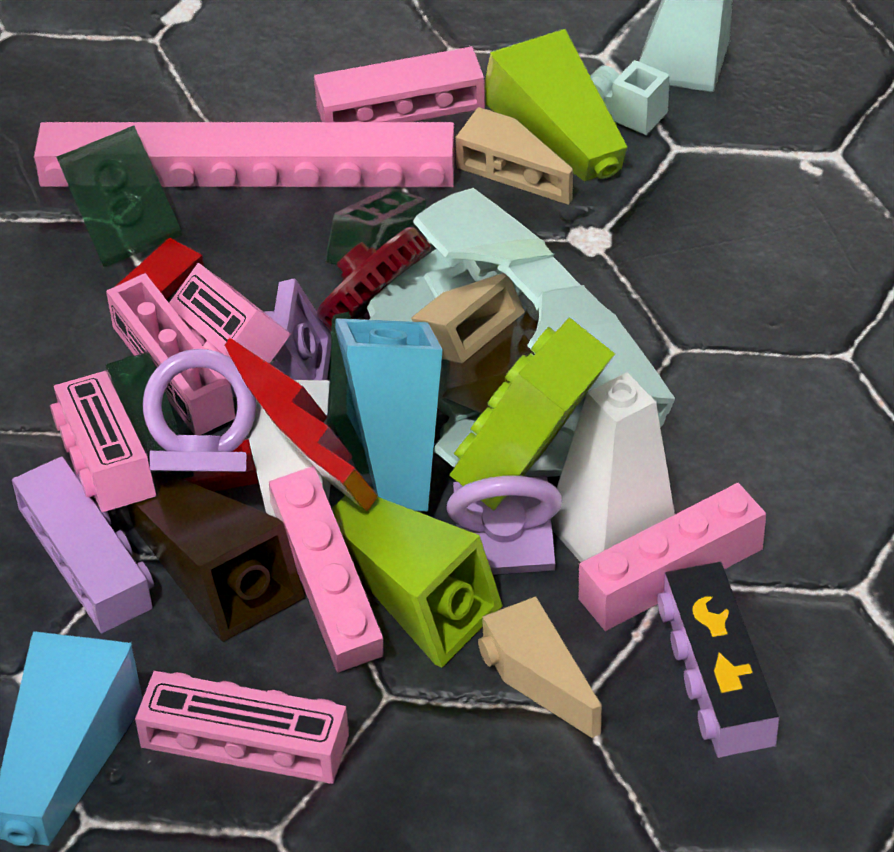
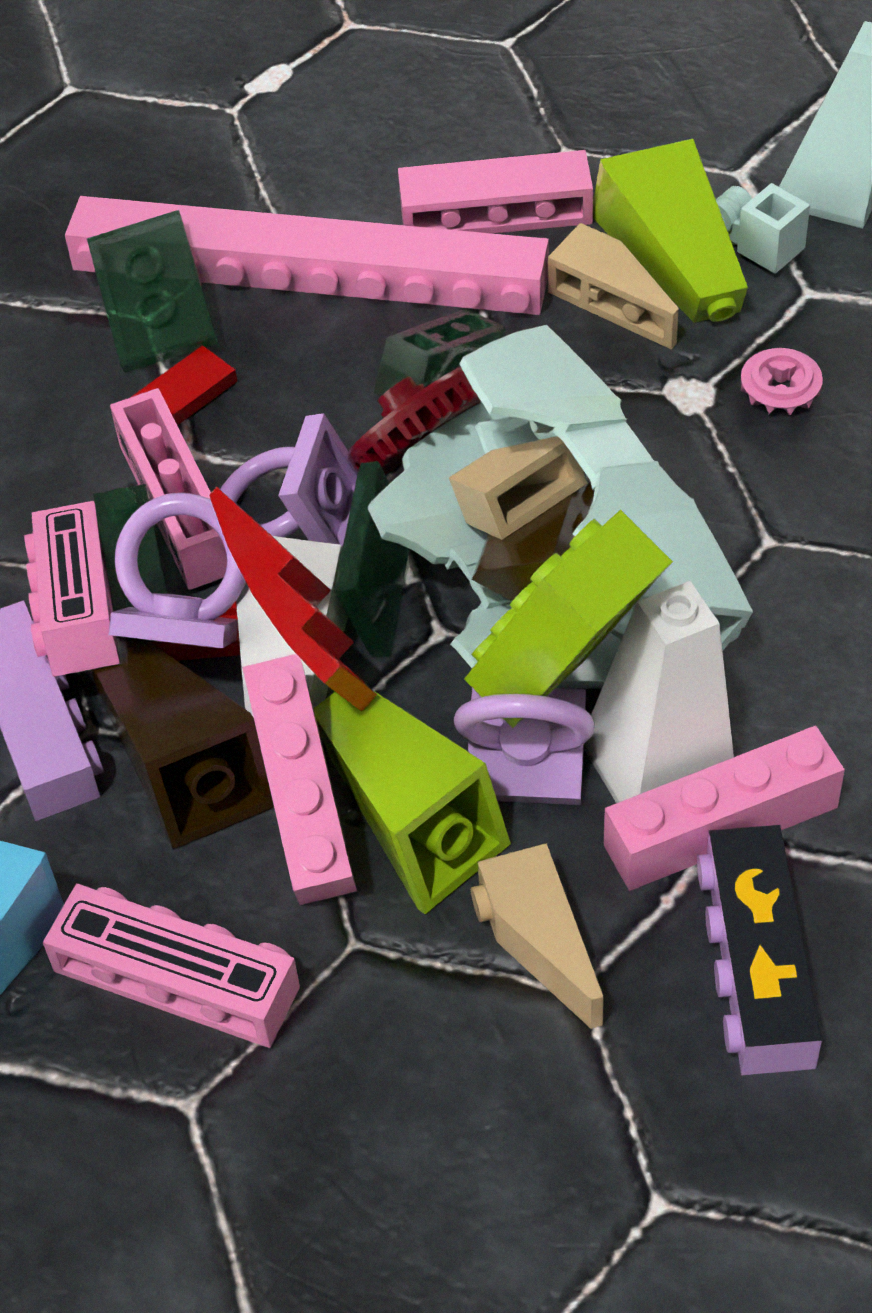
camera: 10 degrees right, 5 degrees up
bright pink brick [169,263,291,364] -> none
medium azure slope [335,319,443,511] -> none
none -> bright pink gear [741,348,823,415]

